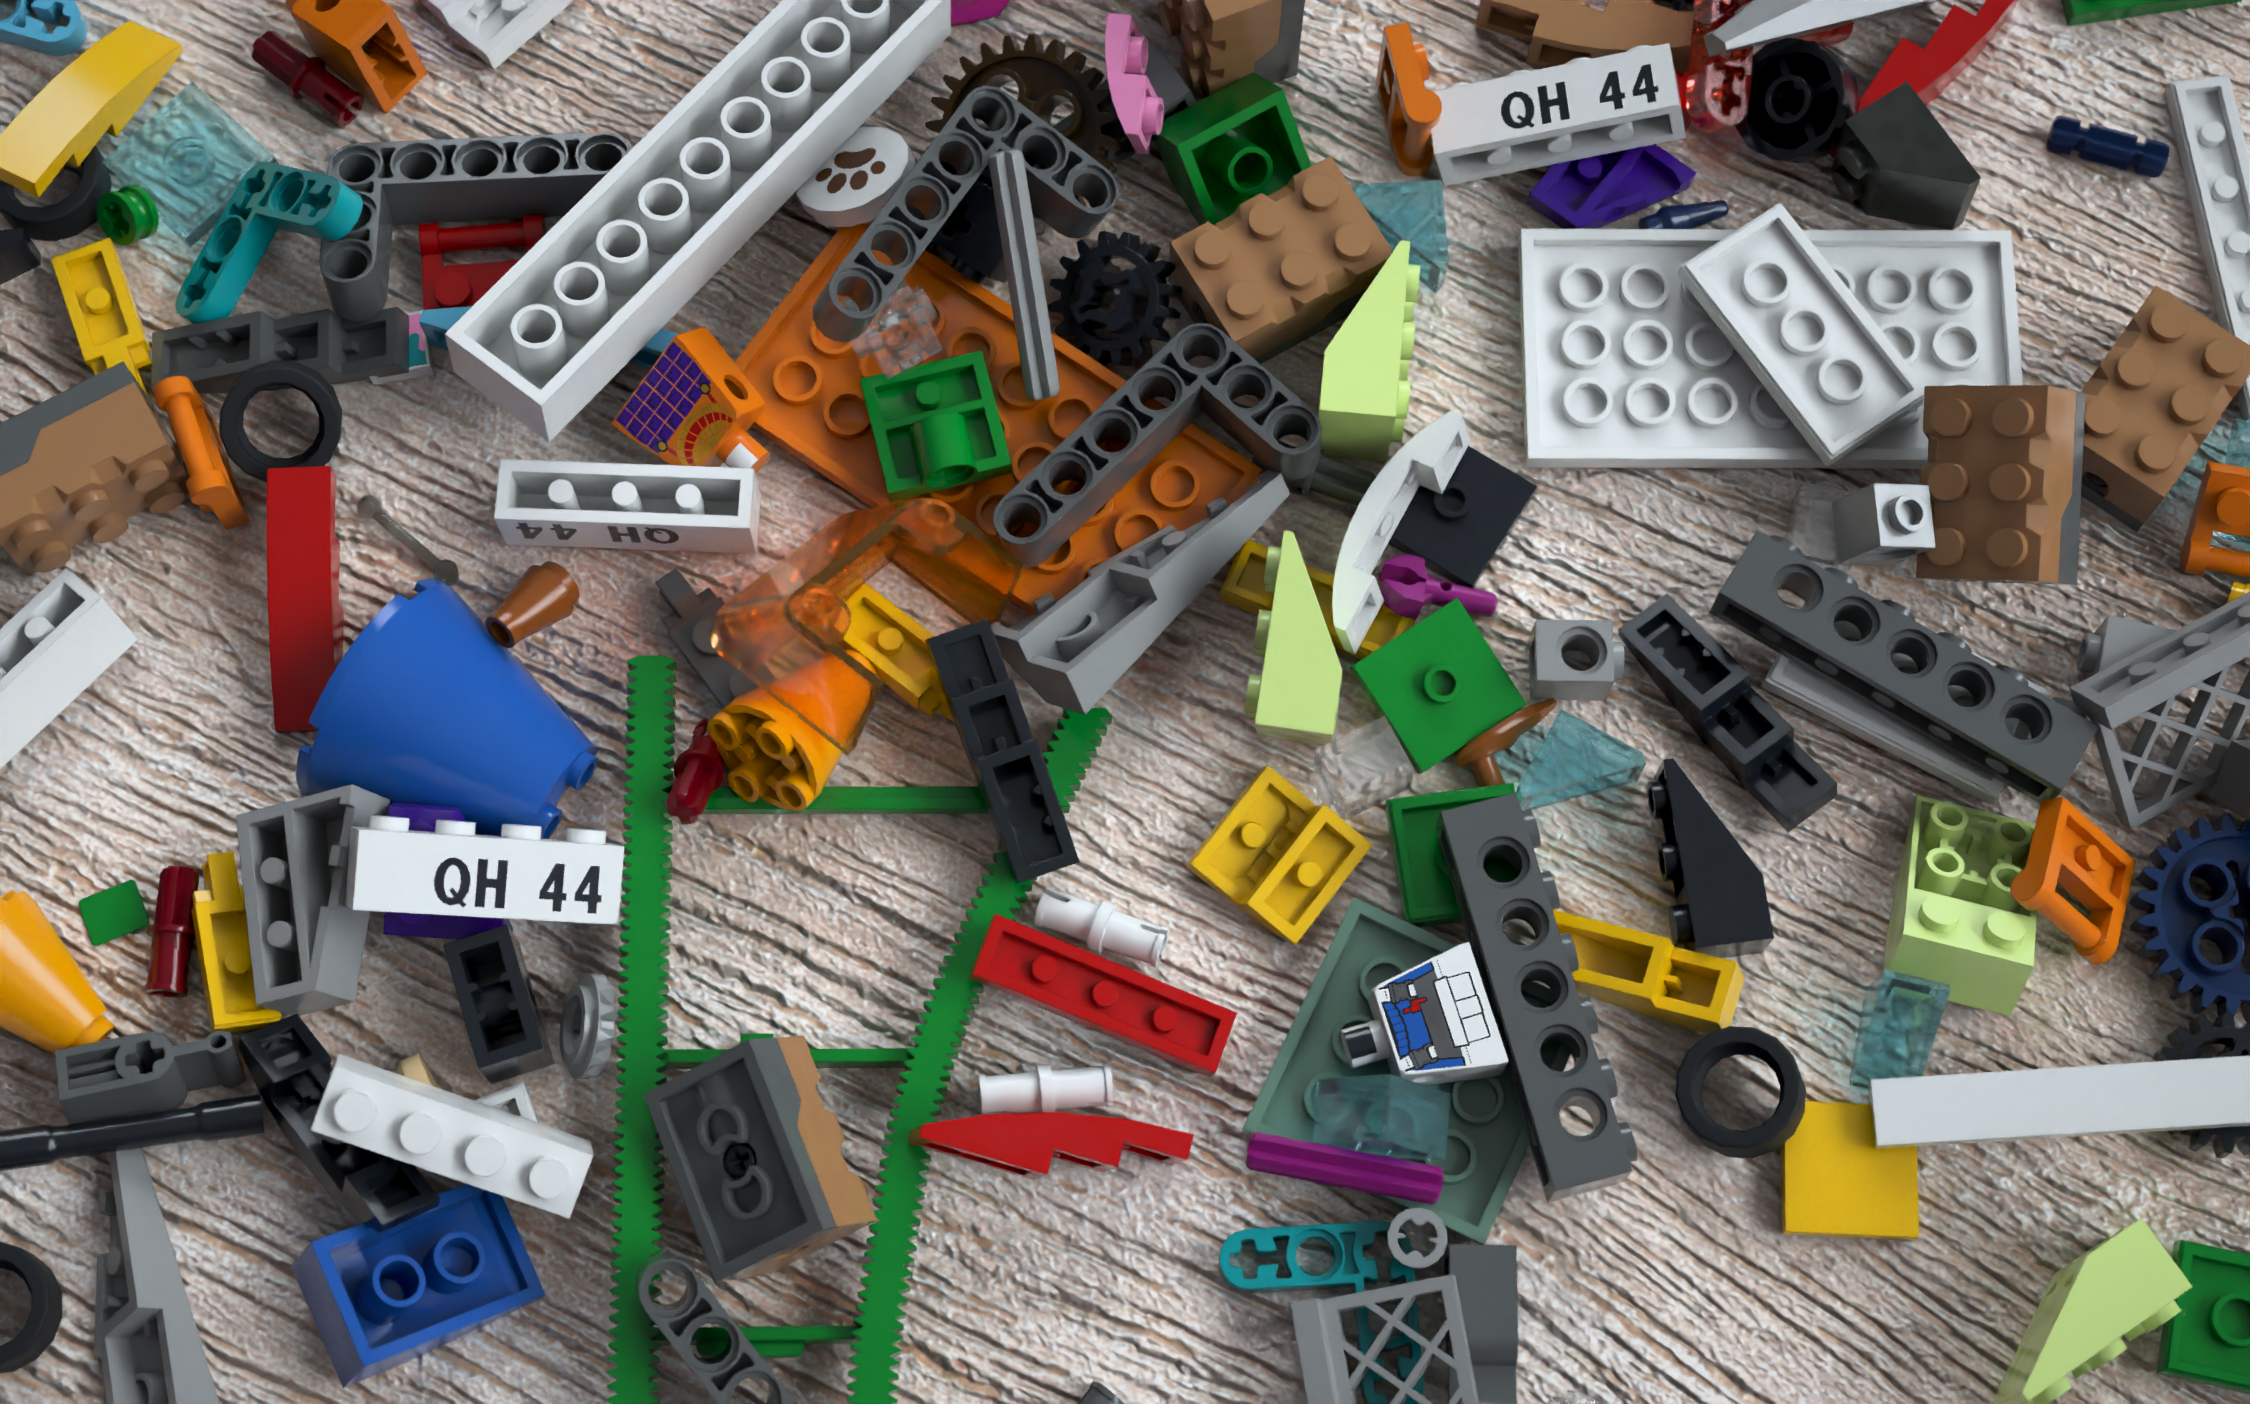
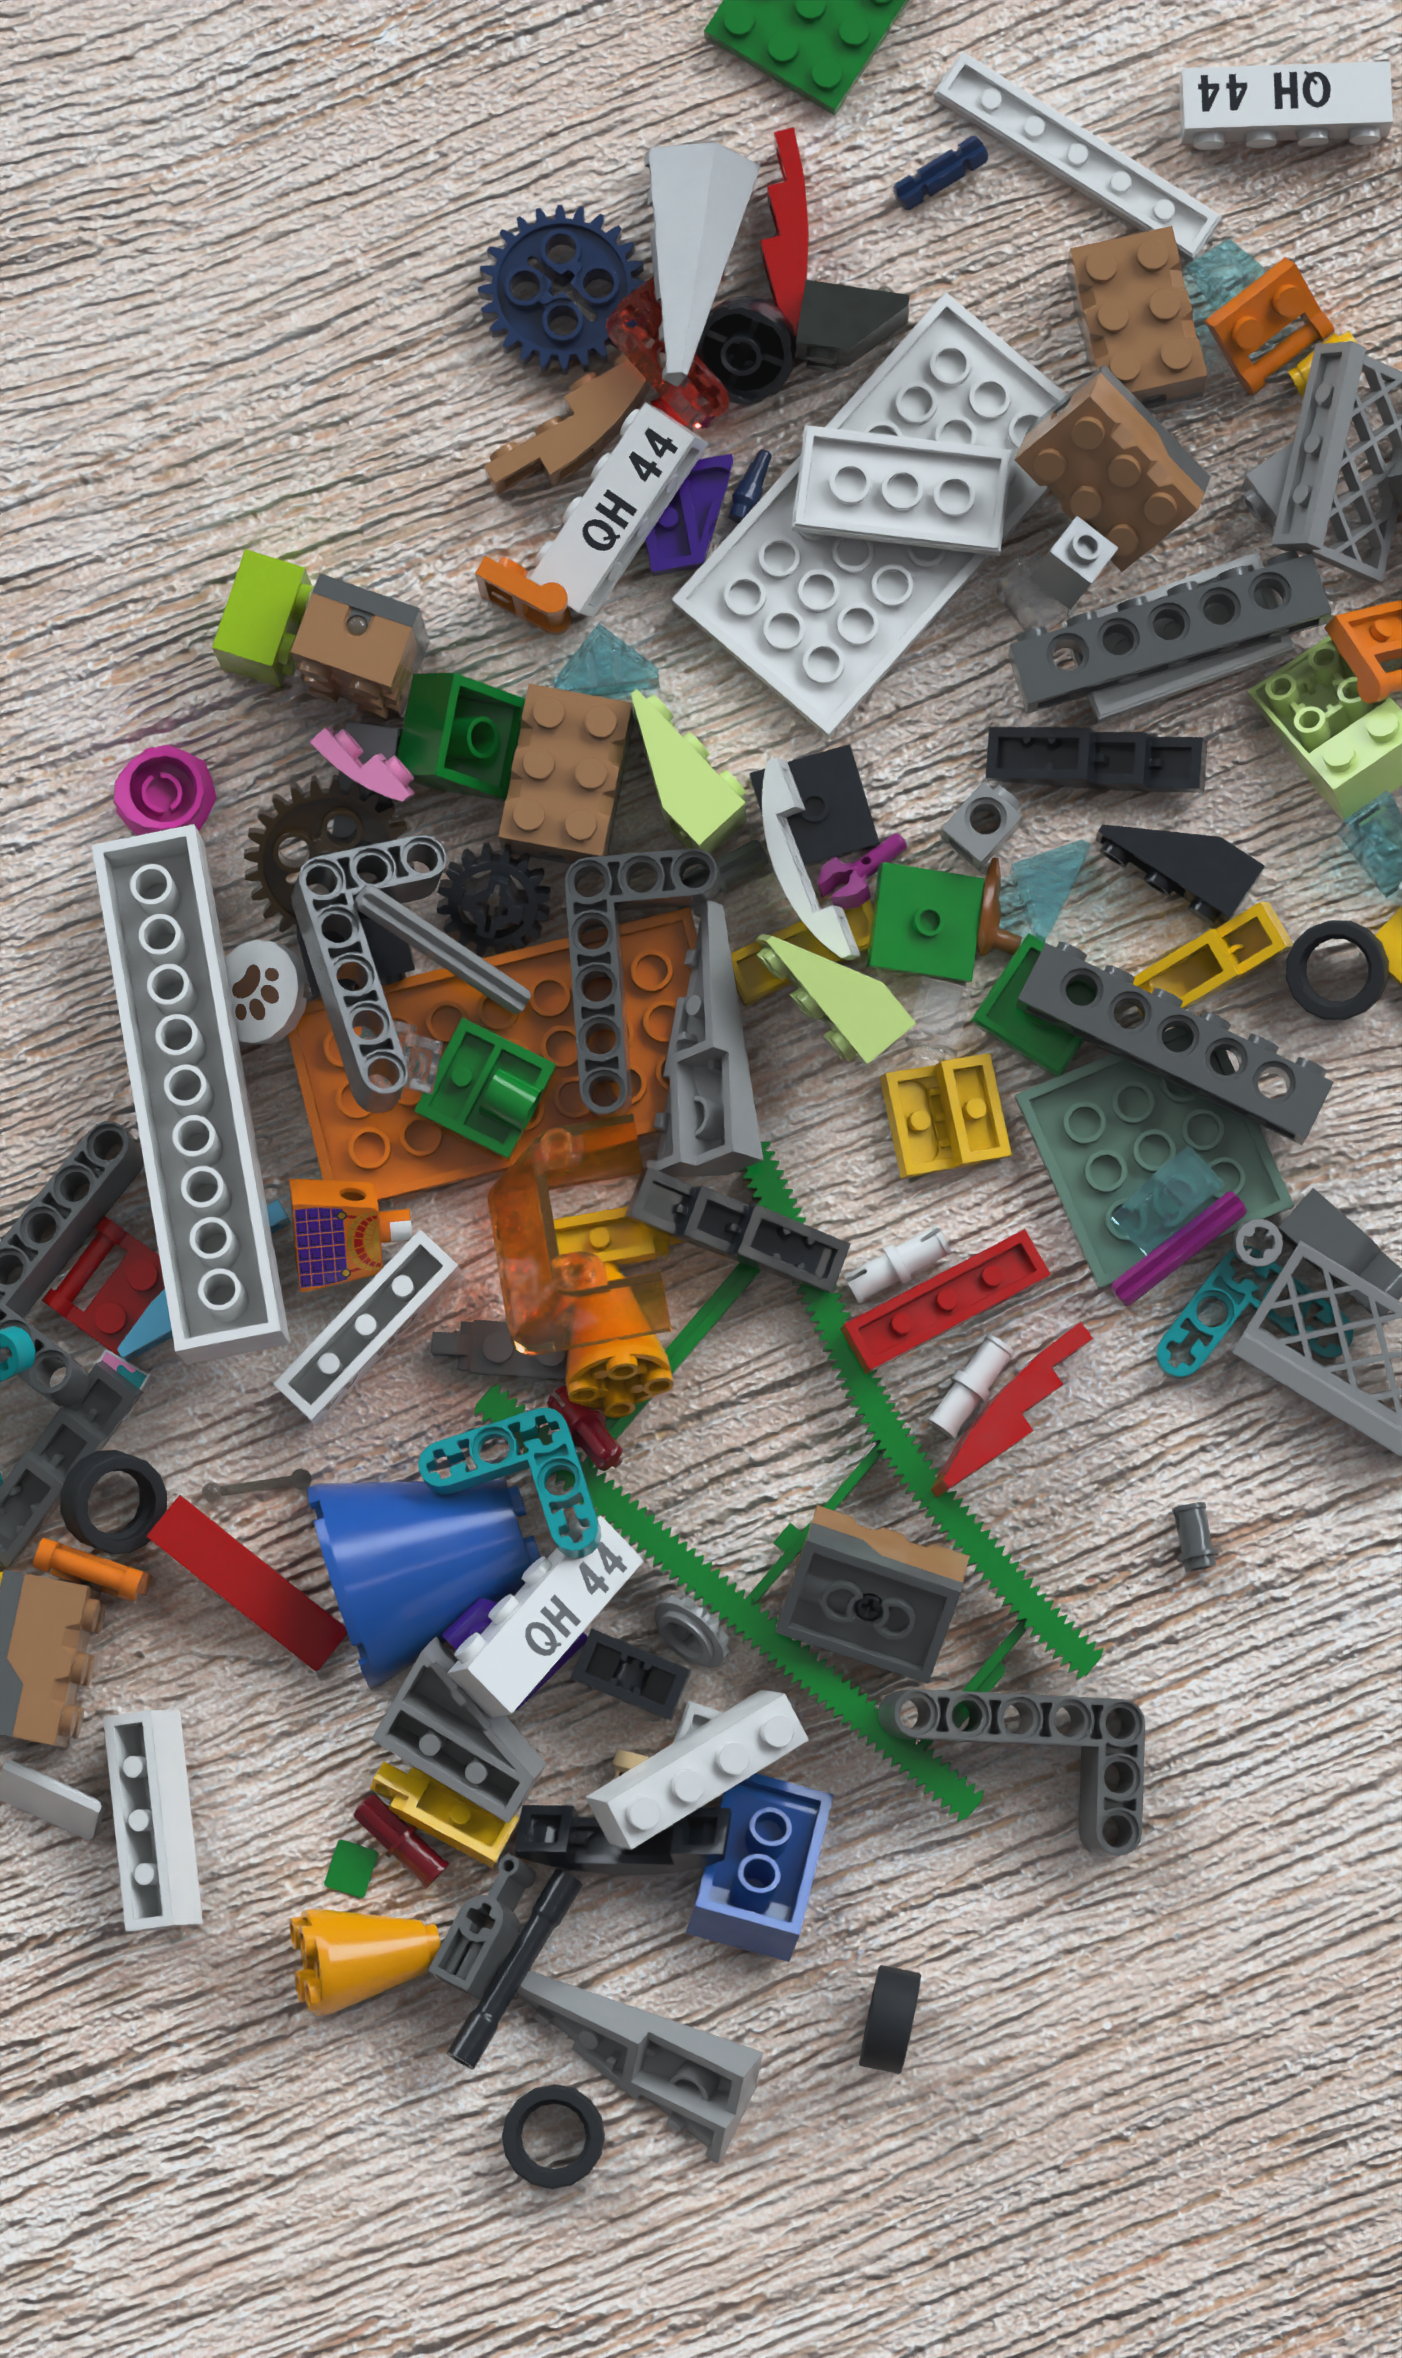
camera: 40 degrees left, 10 degrees up
dark orange cone [486,561,580,648] -> none
torso [1340,942,1509,1088] -> none
none -> teal beam [418,1407,602,1558]

